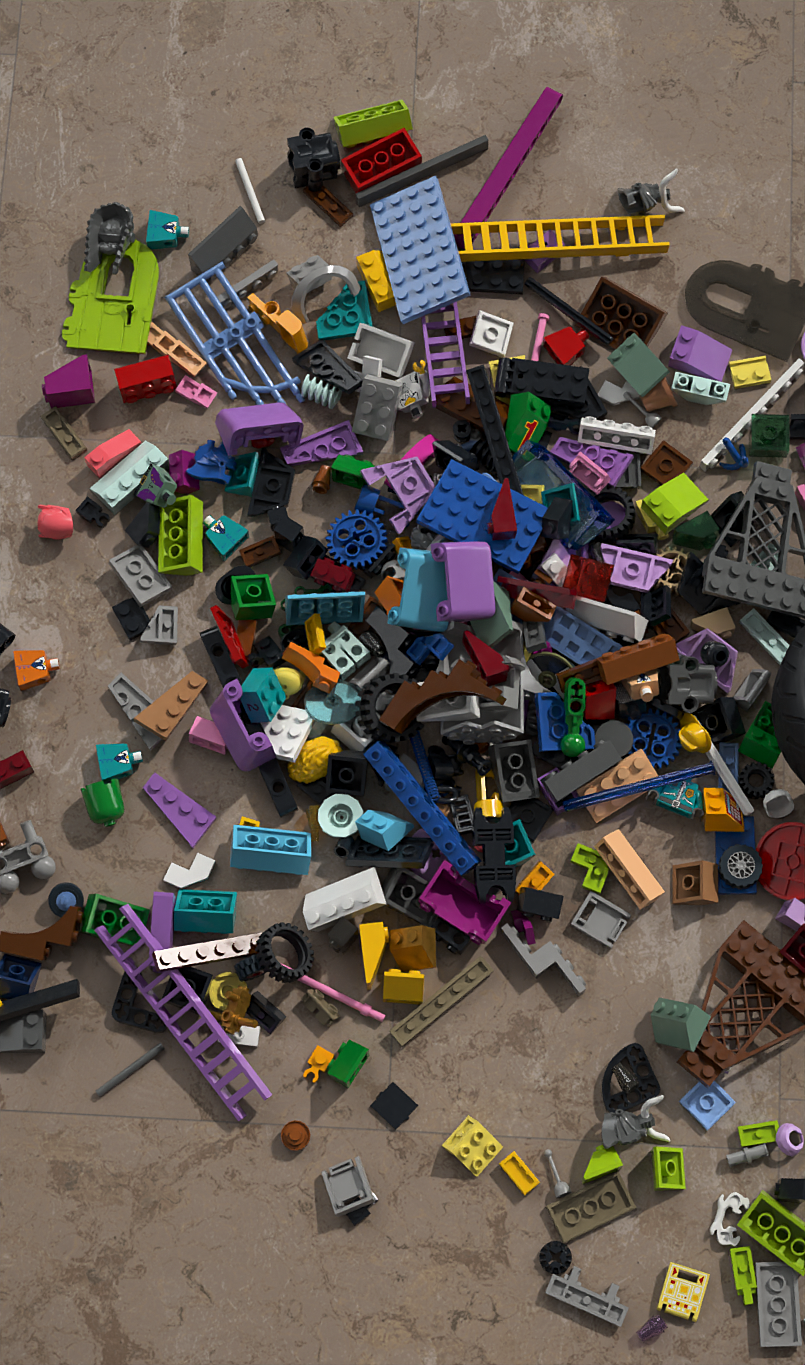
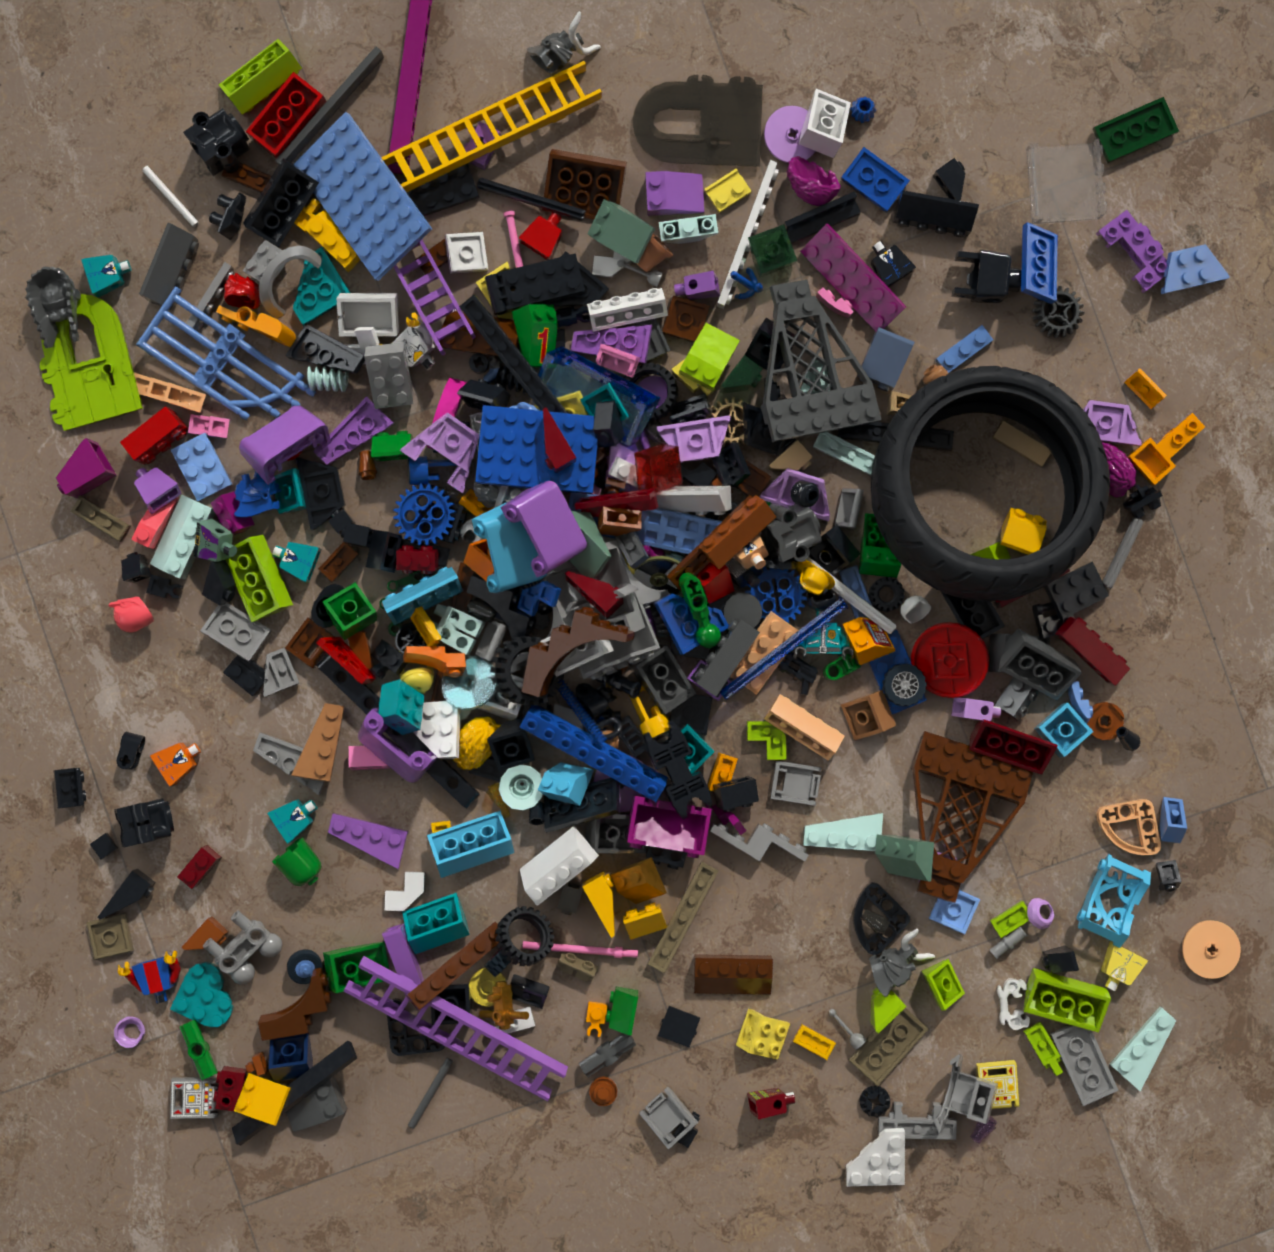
camera: 25 degrees left, 15 degrees up
none -> black slope [121,552,151,583]
none -> medium lavender torso [134,468,182,514]
none -> light blue plate [171,433,232,501]
none -> black connector [209,192,246,240]
none -> red hair [224,273,261,310]
none -> black slope [243,158,319,248]
none -> reddish brown plate [285,617,335,668]
none -> yellow plate [294,198,322,233]
none -> dark grey piece [579,1033,636,1077]
none -> medium lavender torso [674,271,720,300]
none -> reddish brown slope [694,954,773,995]
none -> dark red torso [747,1088,795,1120]
none -> black piece [778,652,818,695]
none -> light aqua wing [803,813,883,851]
none -> black hair [806,589,836,612]
none -> green piece [823,654,861,680]
none -> white plate [846,1128,905,1187]
none -> light grey piece [935,1054,998,1132]

